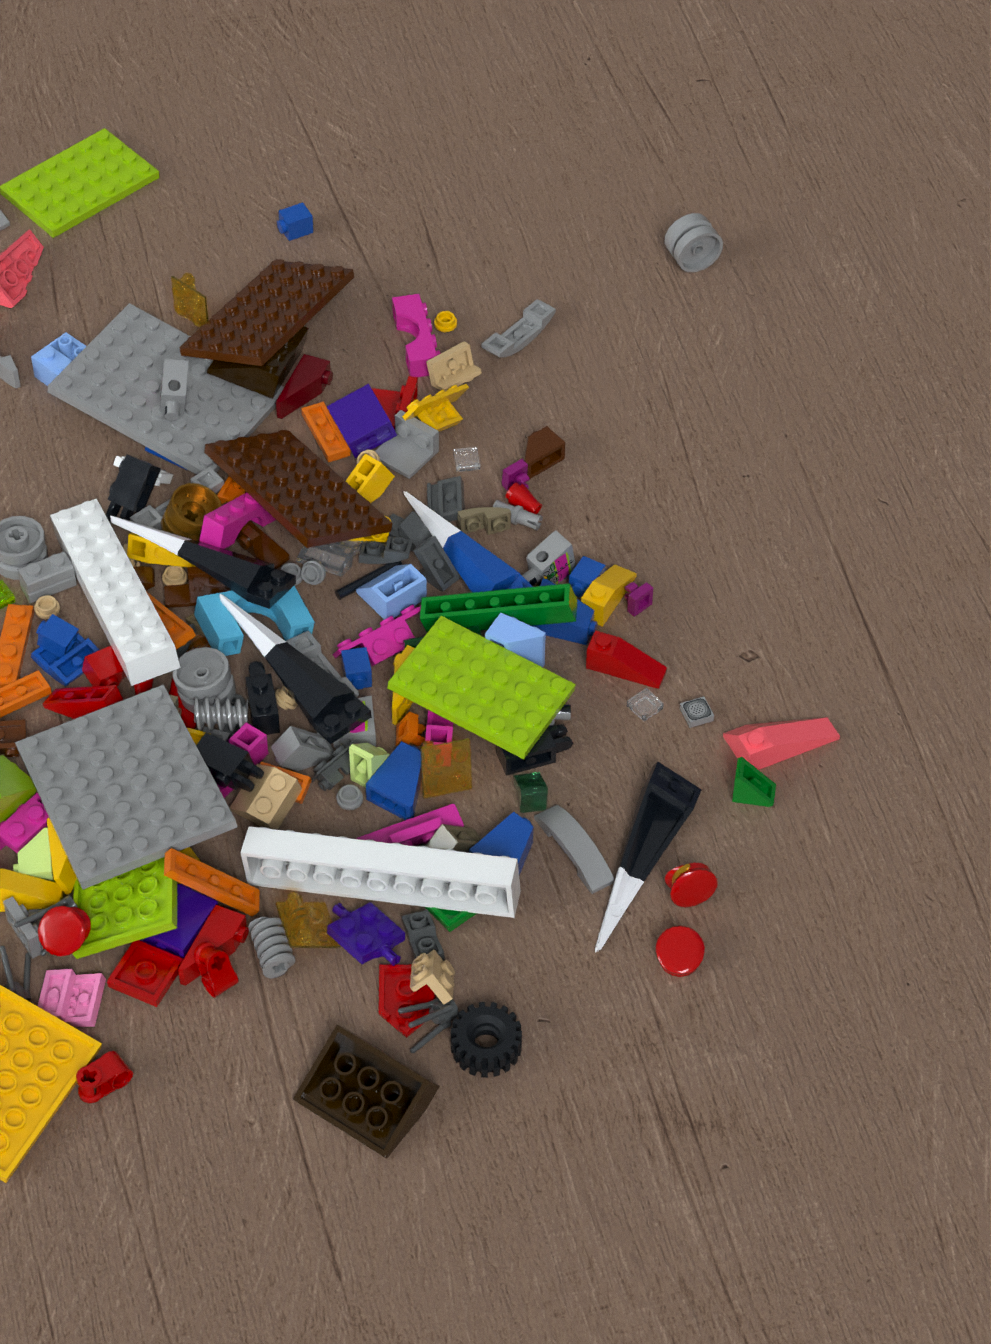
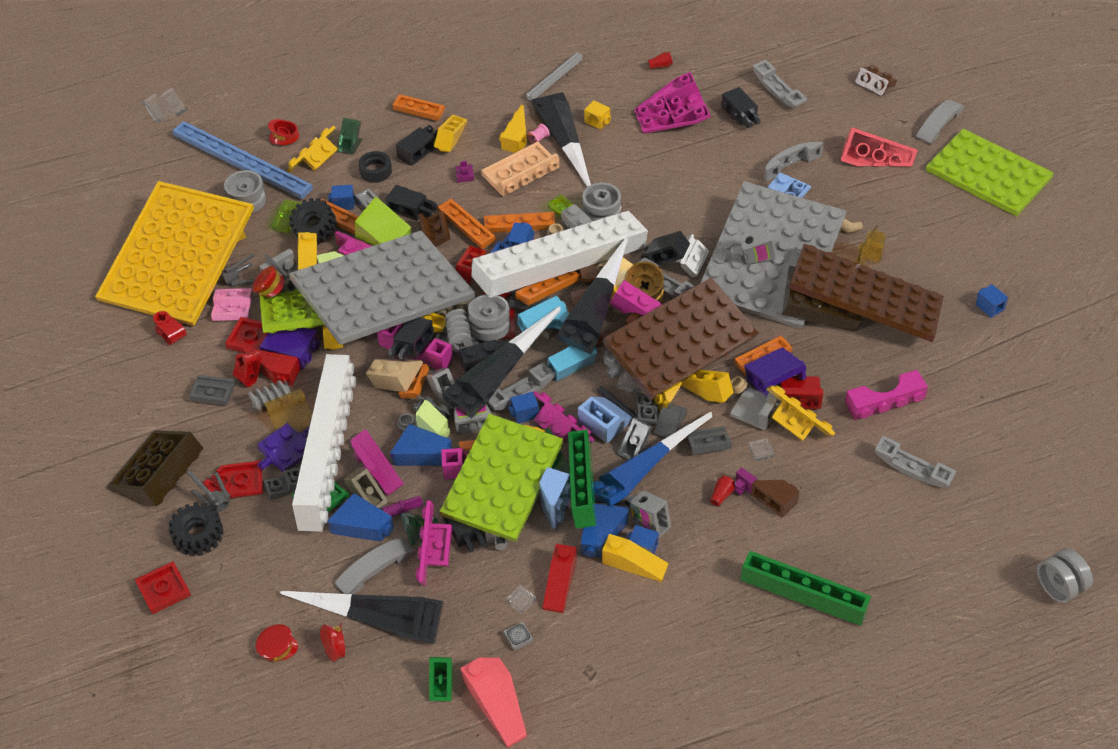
camera: 85 degrees right, 0 degrees up
orange plate [164,848,260,917] -> none
dark red slope [276,354,333,419] -> none
tan bracket [410,950,455,1005] -> none
clear yellow hinge [420,738,472,799] -> none
tan bracket [426,342,482,391] -> none
yellow plate [434,311,457,332] -> none
dark tan slope [458,507,511,535] -> none
light grey pin [493,500,543,531] -> none
magenta tile [624,582,653,617] -> none
none -> red plate [135,561,191,615]
none -> dark grey plate [189,375,236,406]
none -> magenta axle [382,496,423,517]
none -> dark pink bracket [416,500,452,586]
none -> green brick [741,551,871,626]

